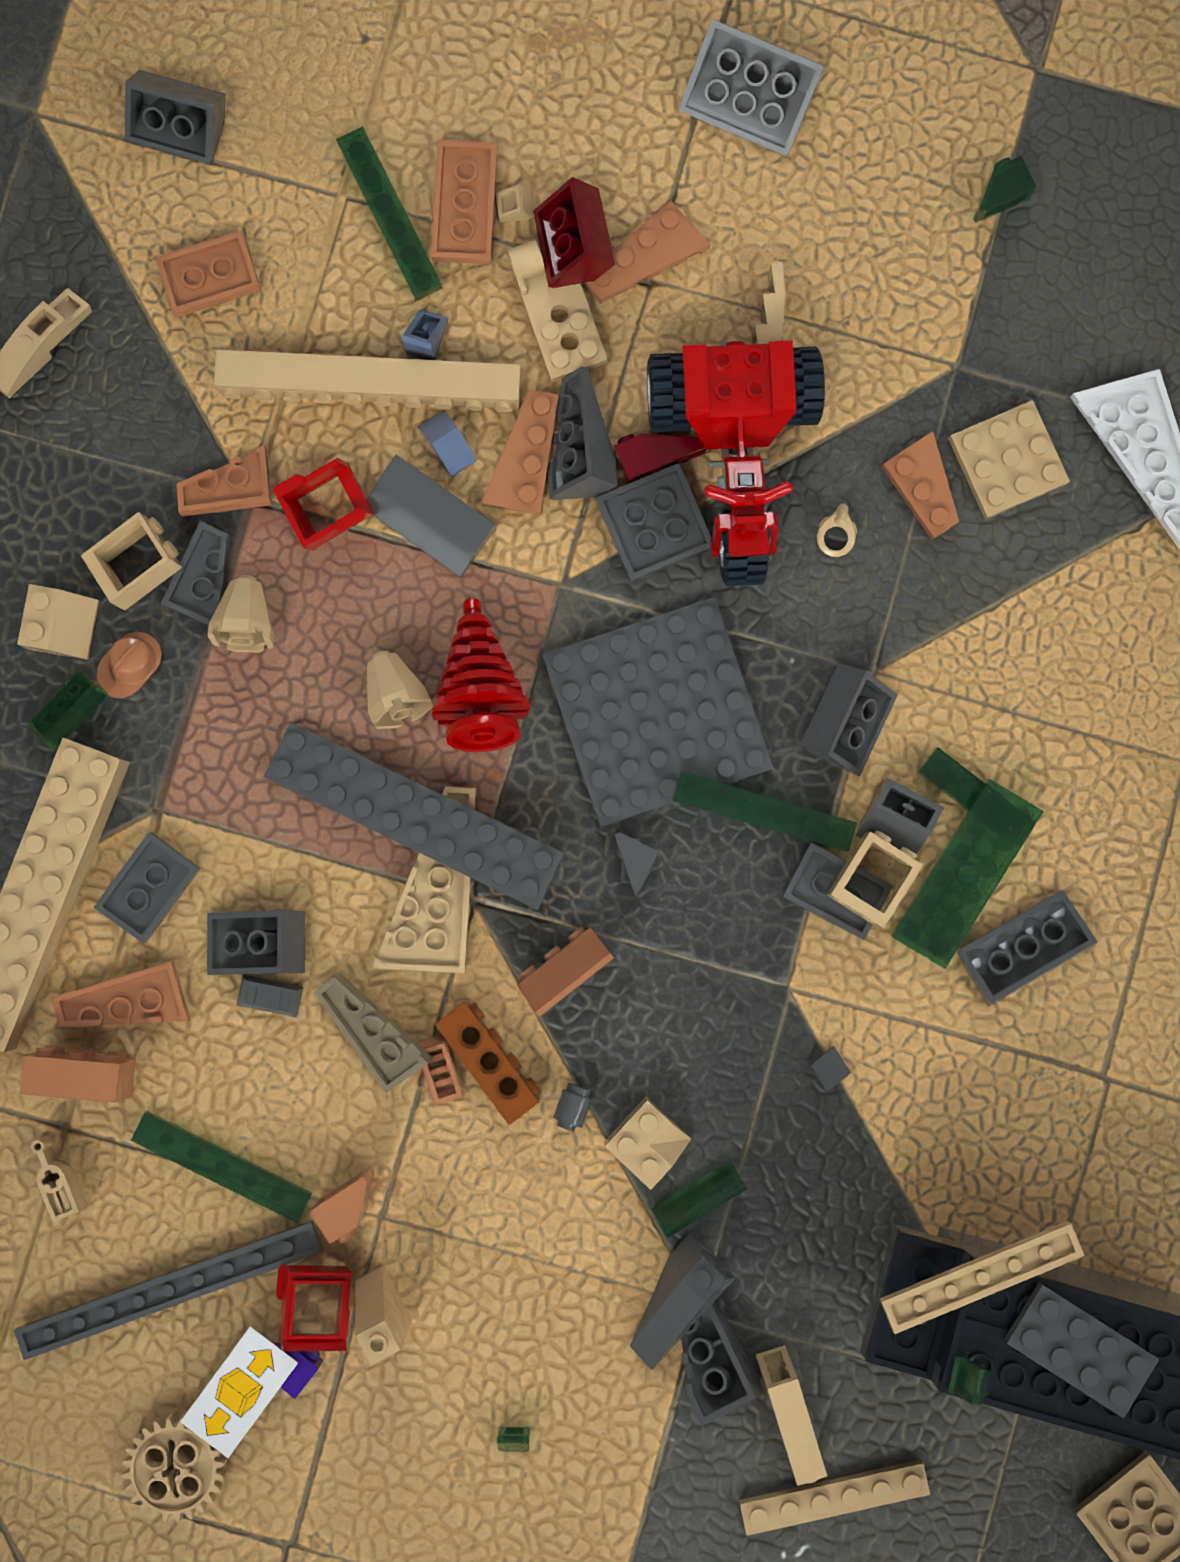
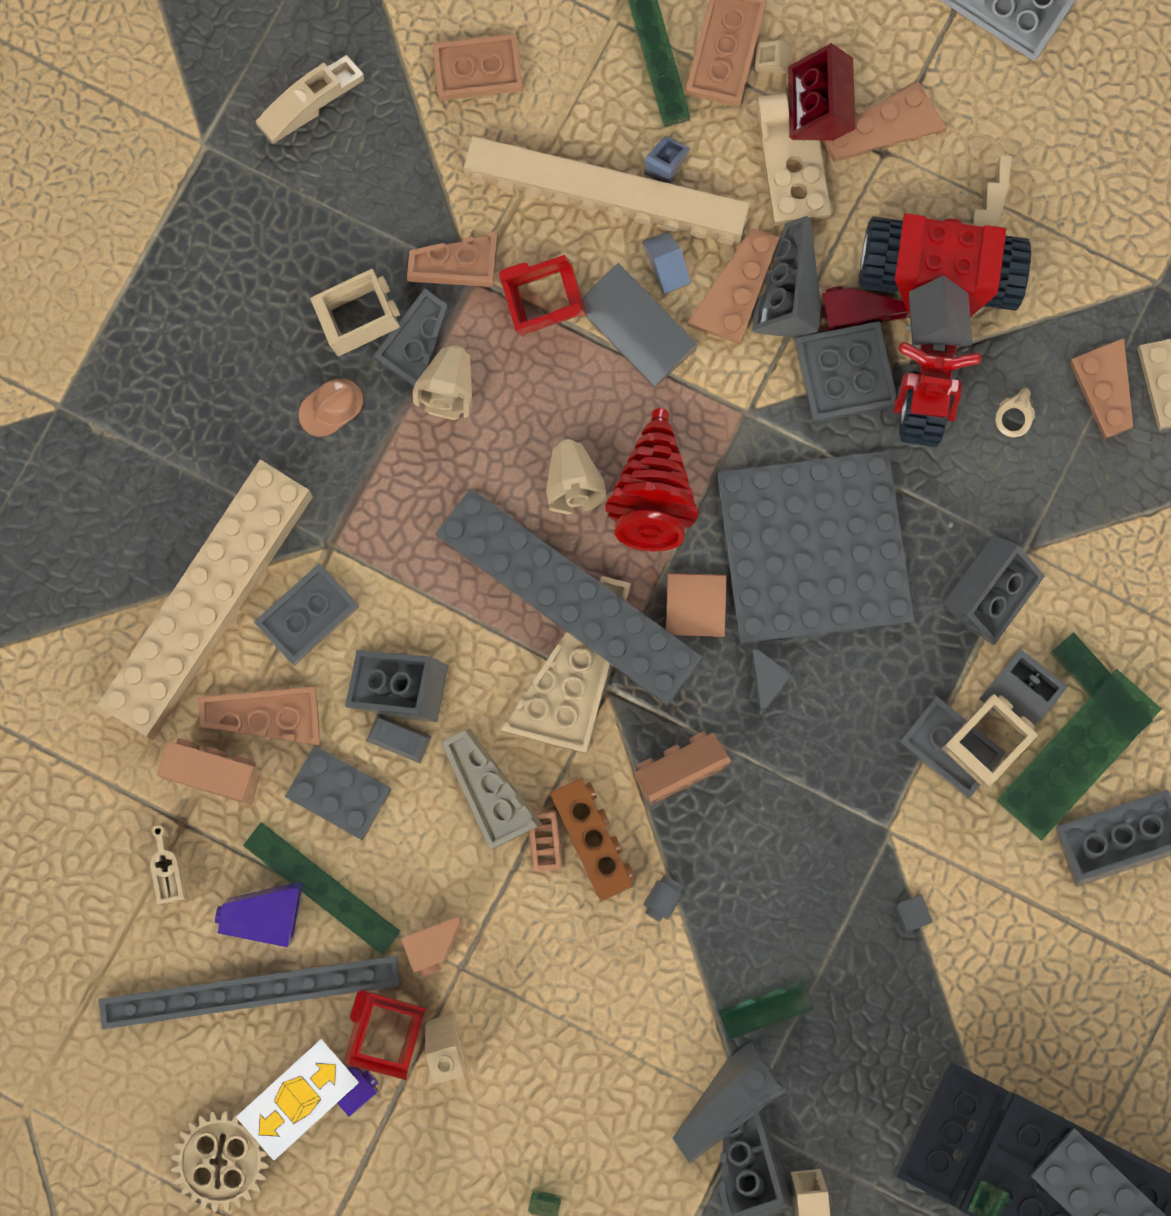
camera: 20 degrees right, 5 degrees down
tan slope [17,584,100,660] -> none
clear green piece [27,667,108,750] -> none
tan slope [604,1096,691,1190] -> none
clear green plate [672,771,857,852] -> none
tan plate [879,1221,1085,1334] -> none
none -> dark purple slope [215,882,303,947]
none -> dark grey plate [285,745,392,841]
none -> nougat slope [666,573,726,637]
none -> dark grey slope [909,276,972,346]

